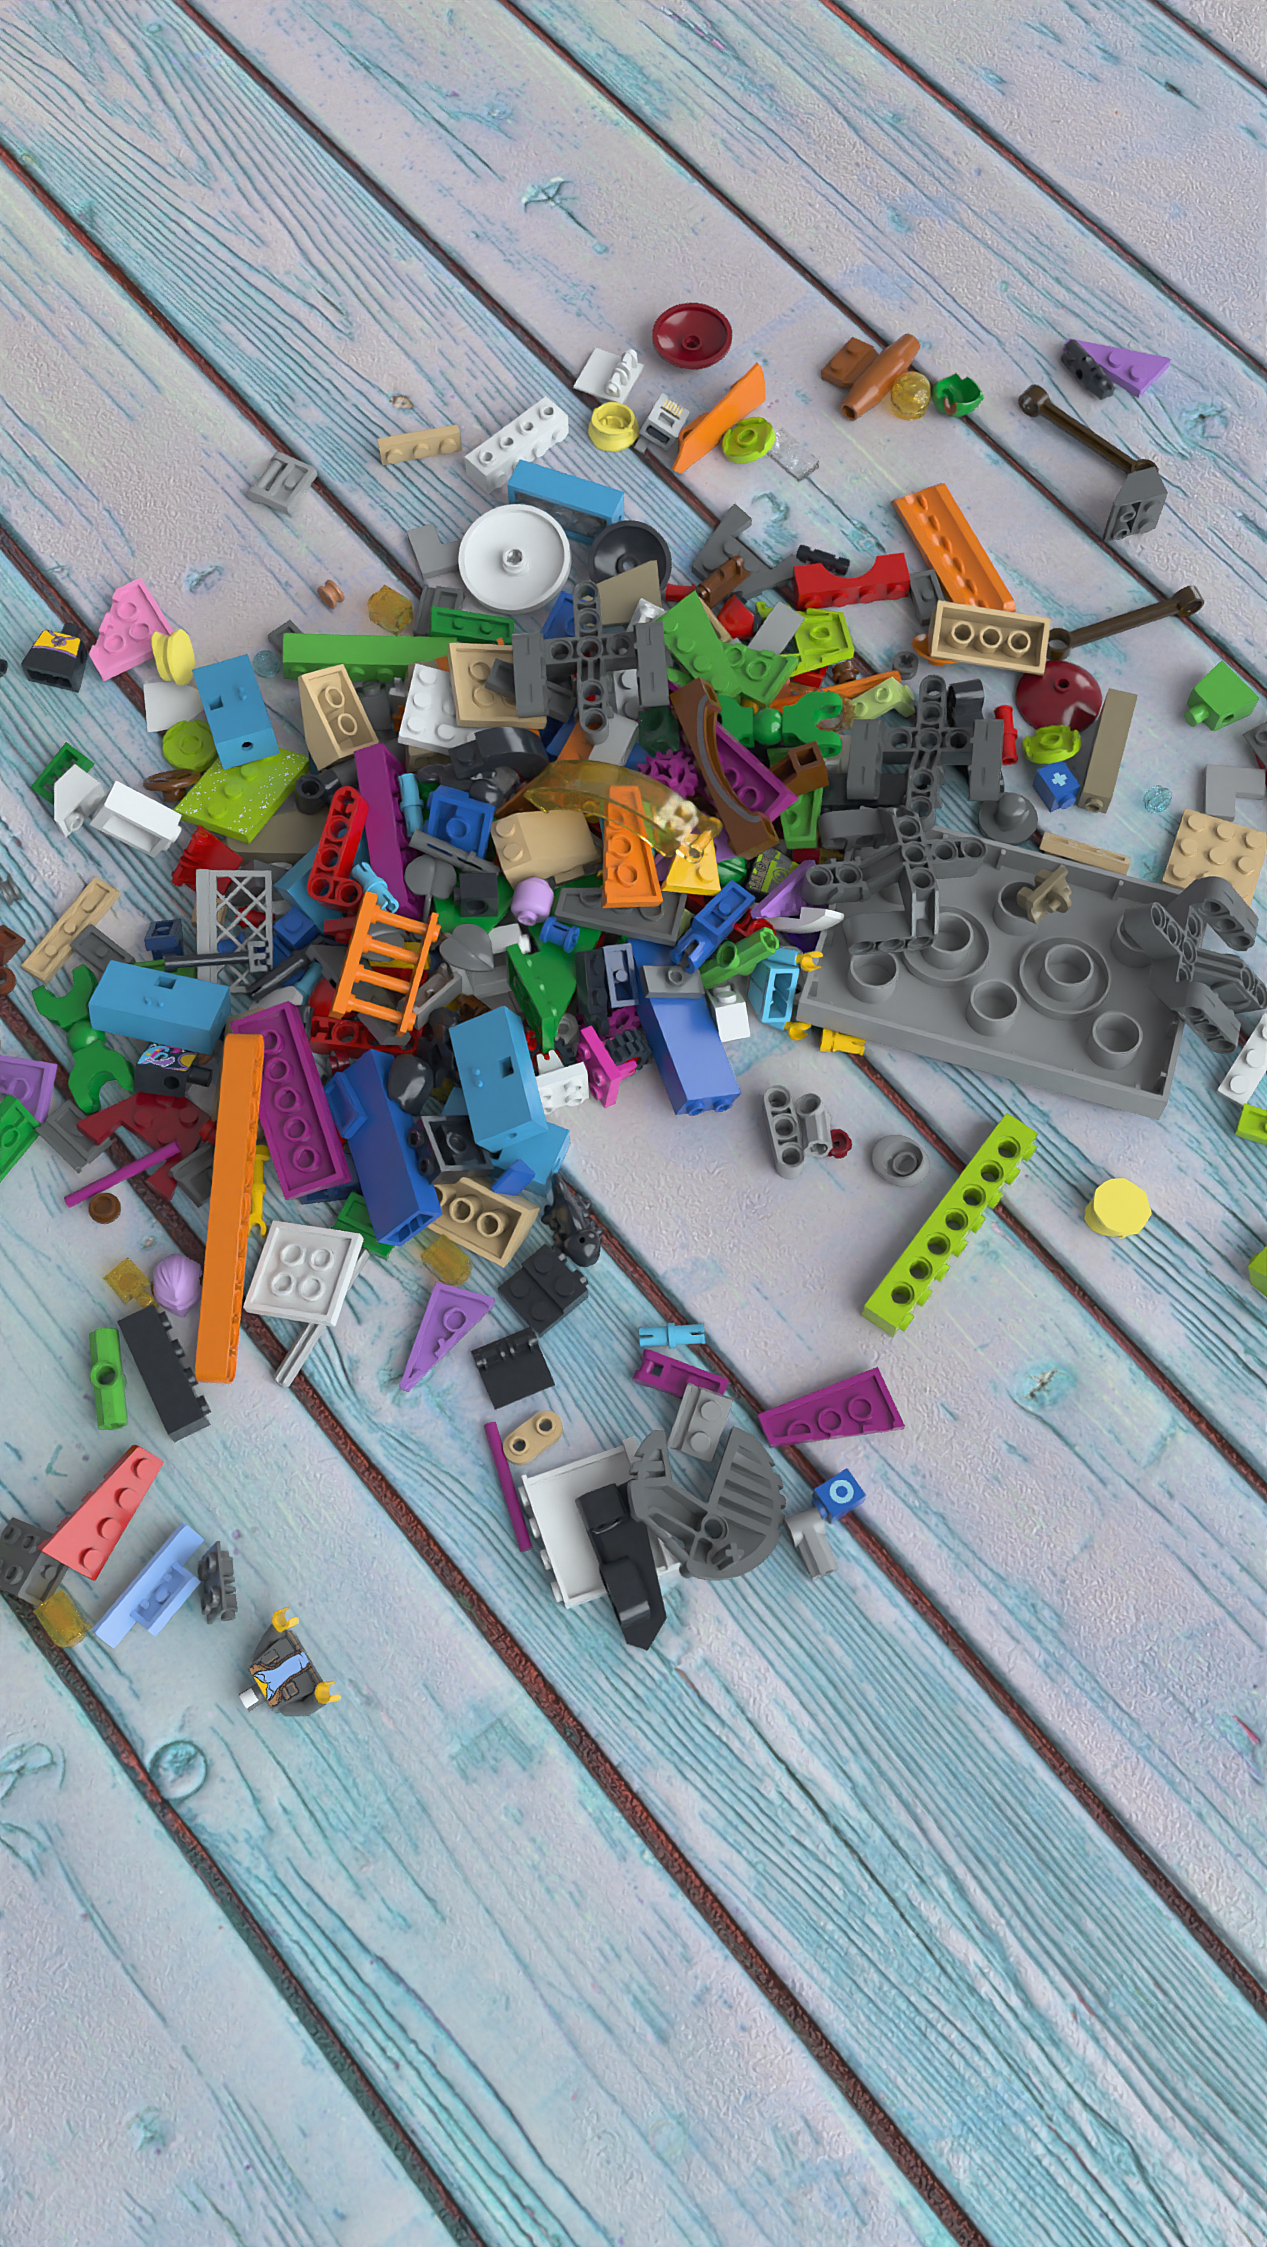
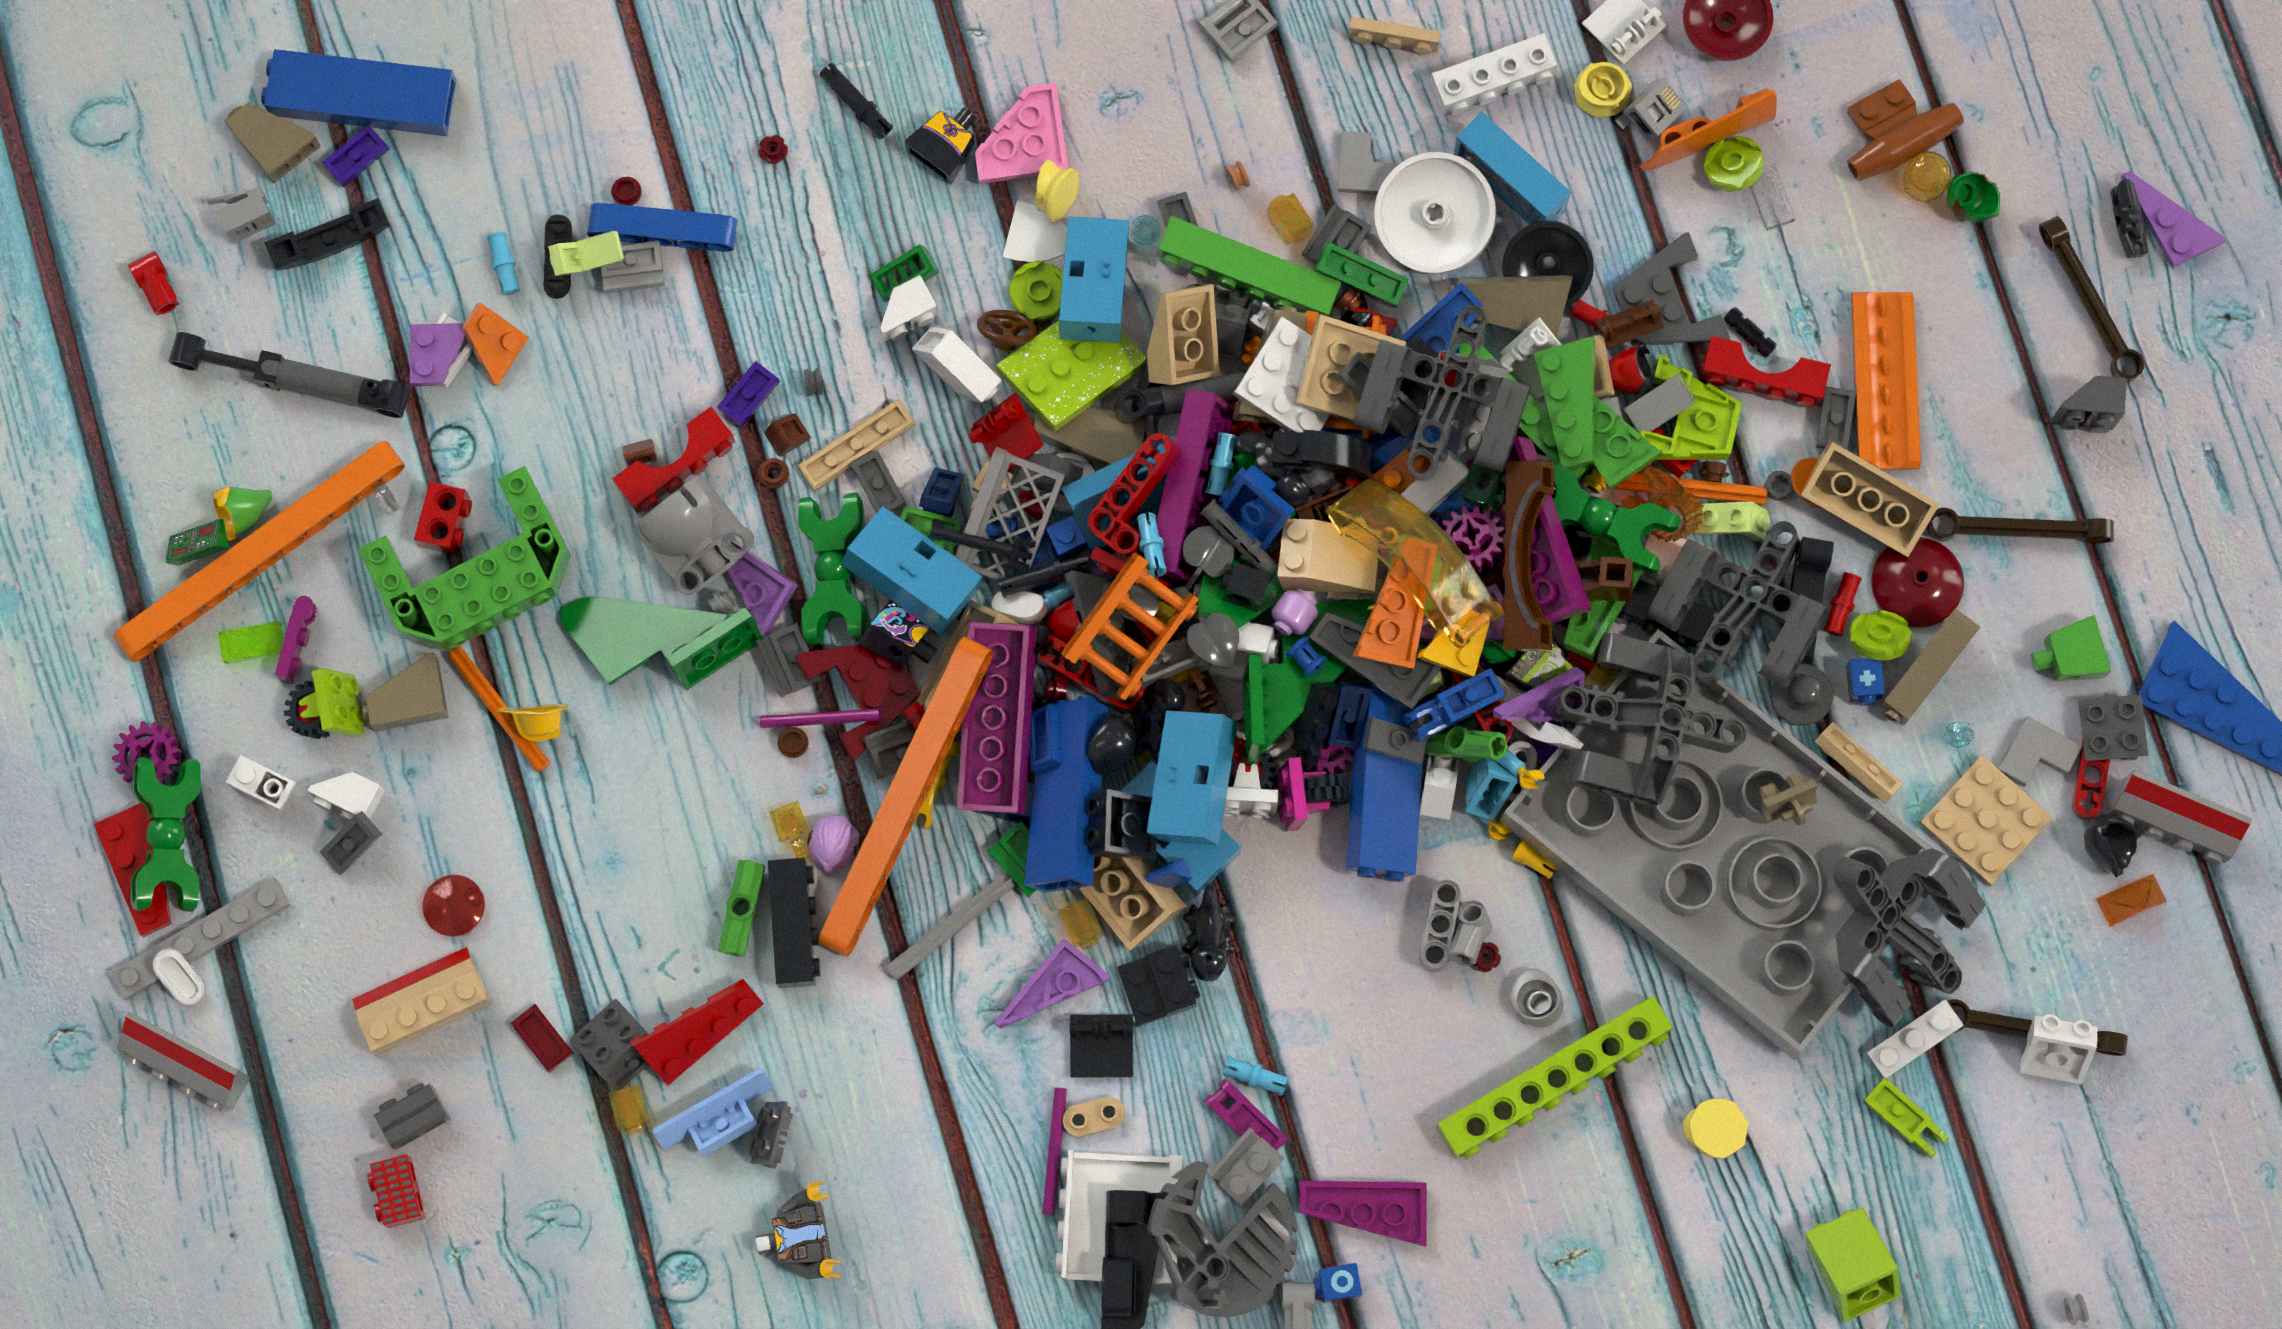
camera: 25 degrees right, 10 degrees up
white plate [243,1220,364,1327] -> none

